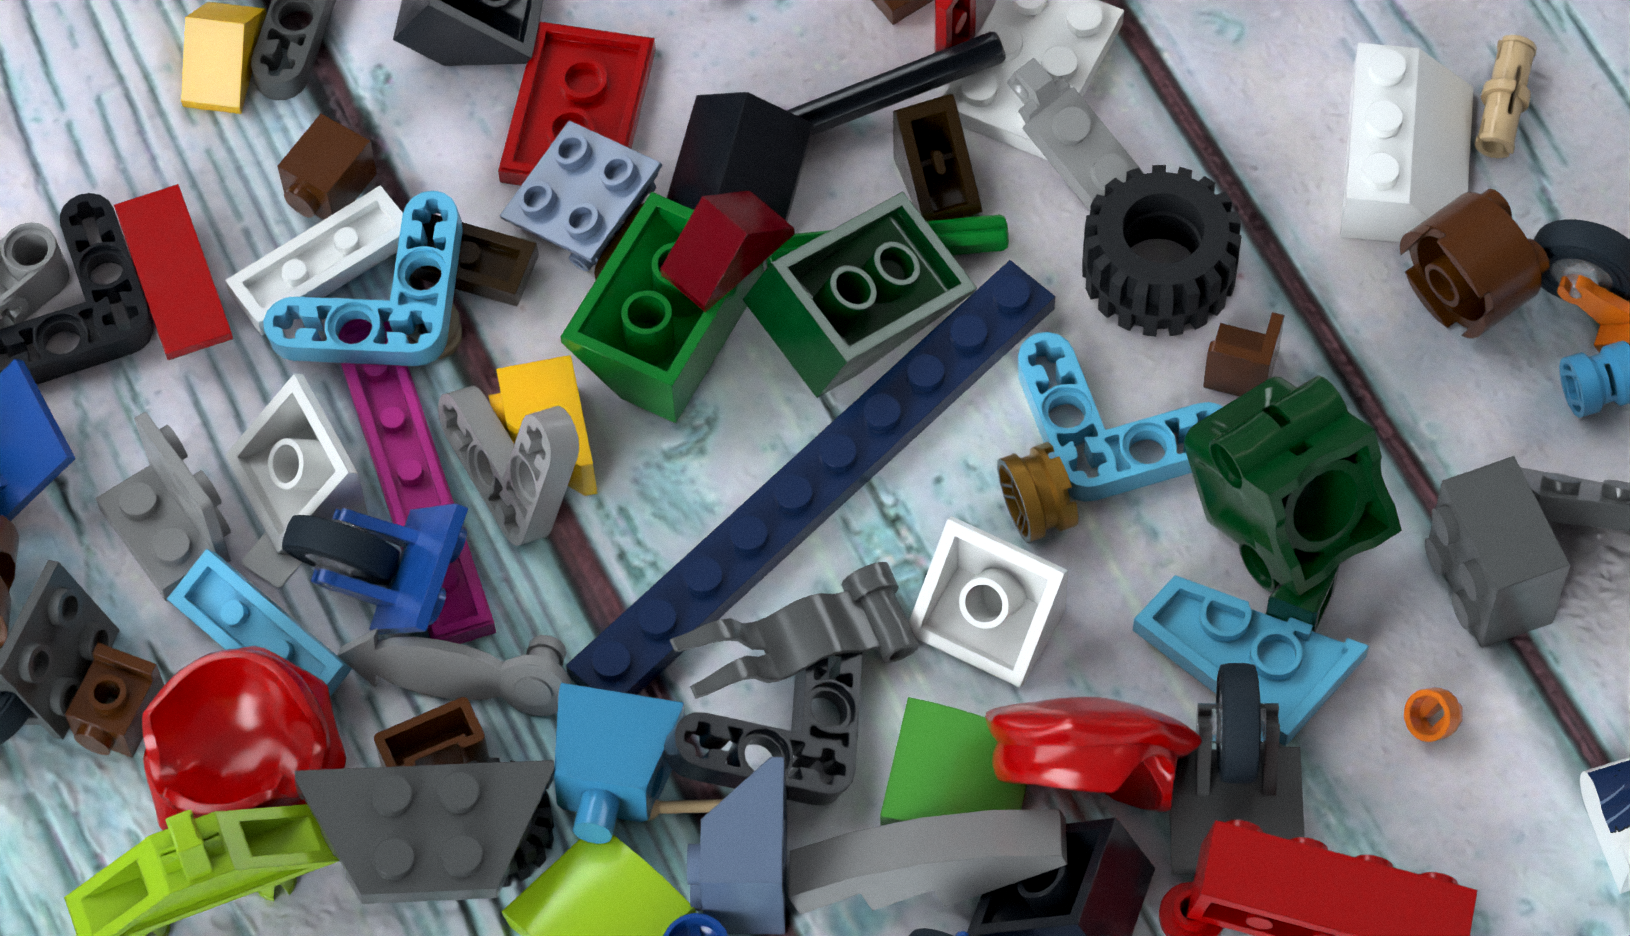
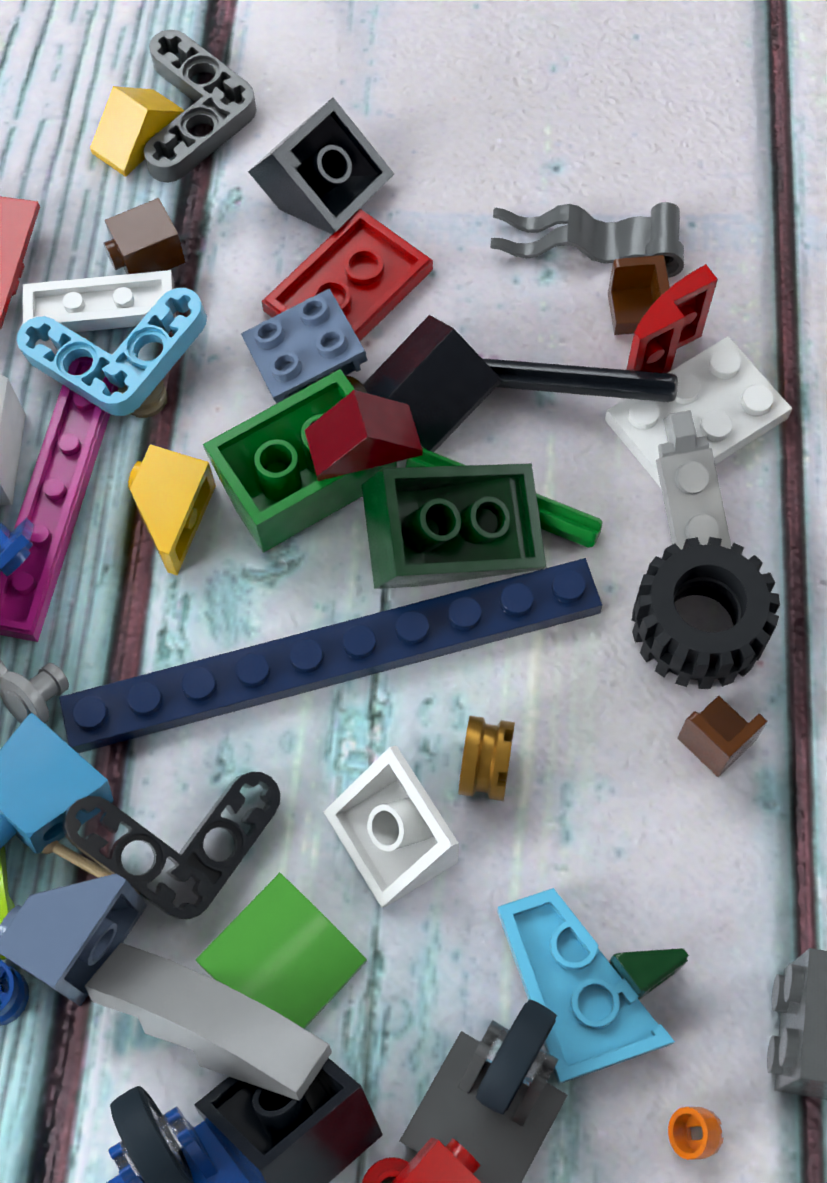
camera: 30 degrees right, 5 degrees up
dark brown plate [410,214,539,307] -> none
light grey beam [438,386,579,546] -> none
dark grey flag [670,562,919,699] -> none
dark brown slope [893,94,983,221] -> none
red piece [985,697,1202,812] -> none
medium azure beam [1017,332,1223,502] -> none
dark green piece [1184,375,1402,596] -> none

